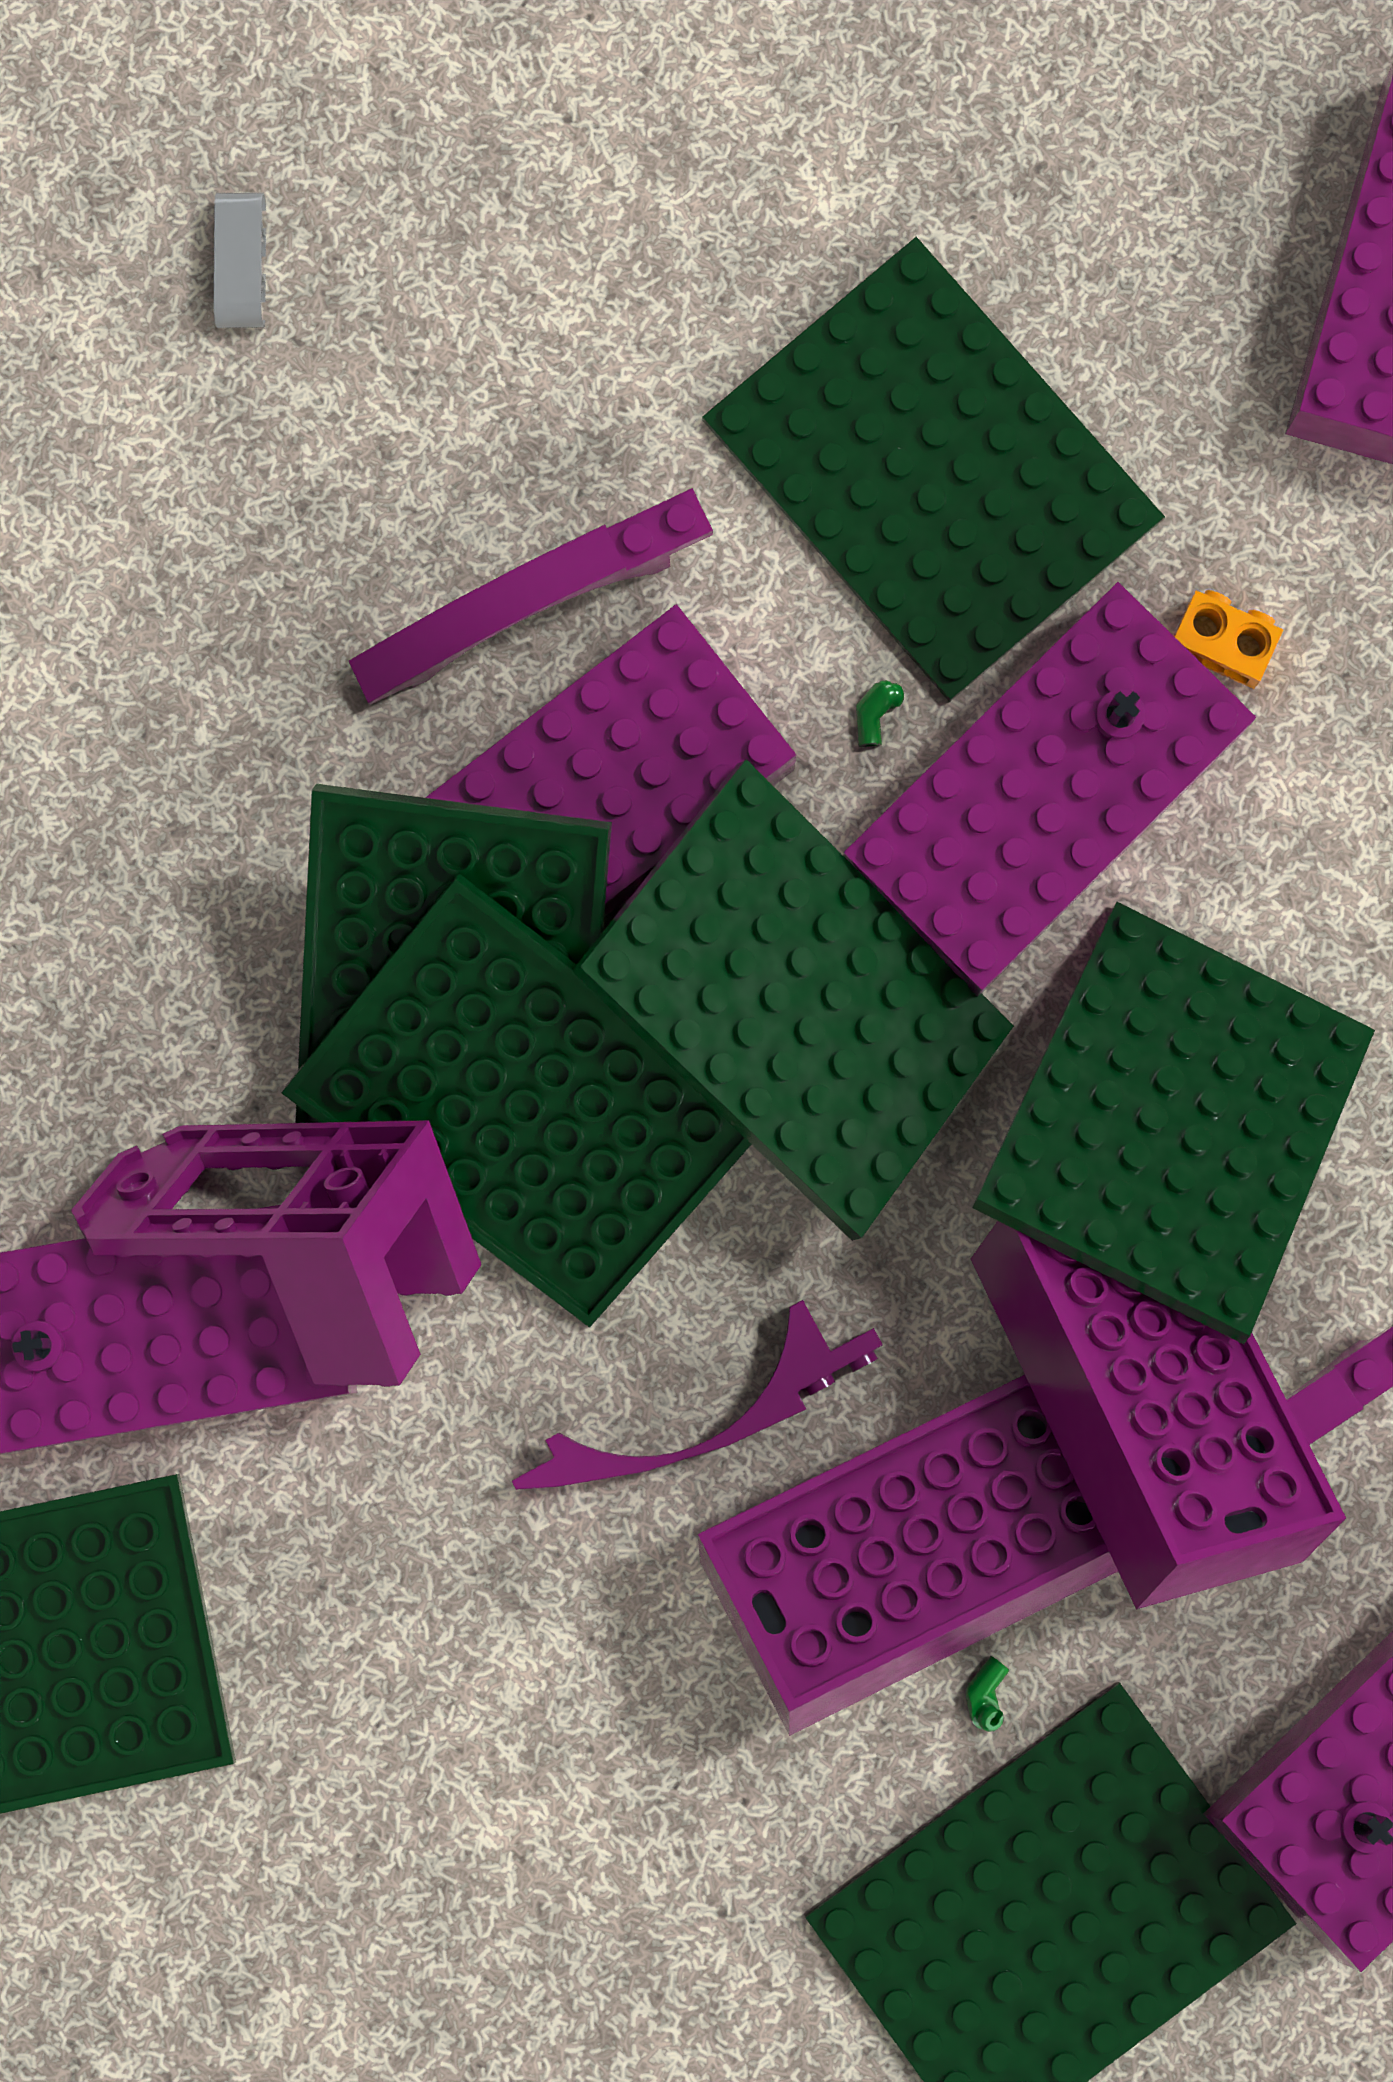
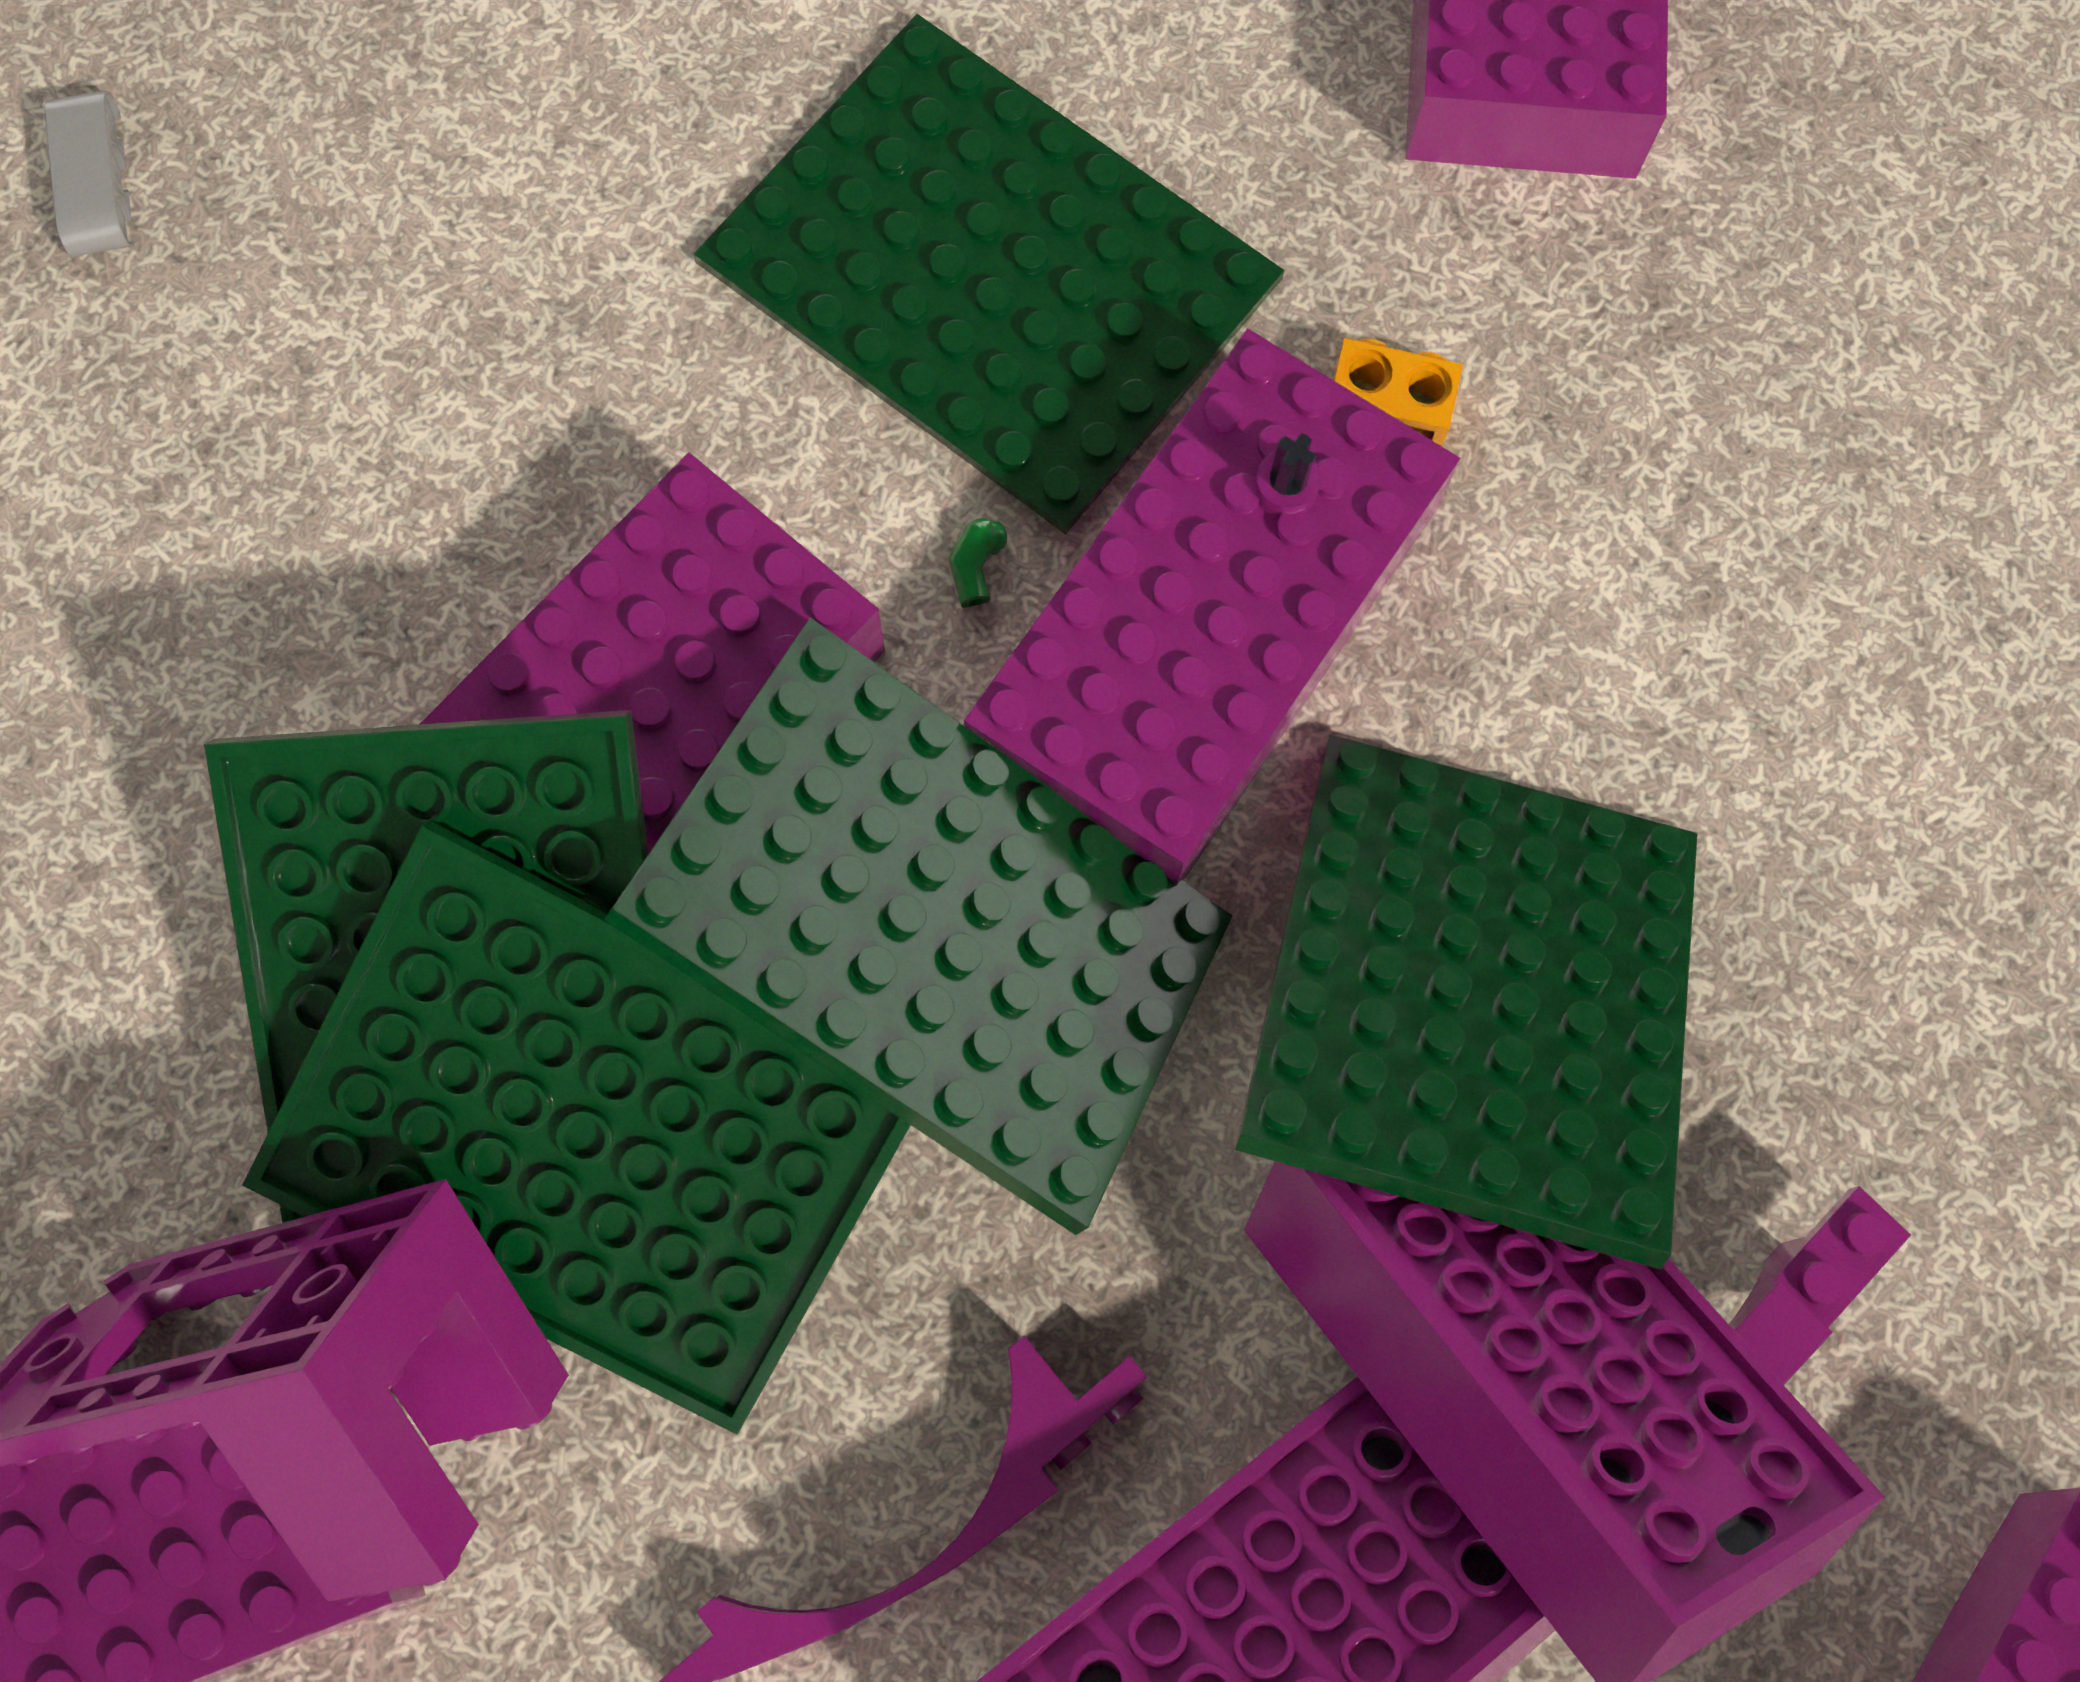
camera: 15 degrees left, 10 degrees down
magenta slope [348,488,713,705] -> none

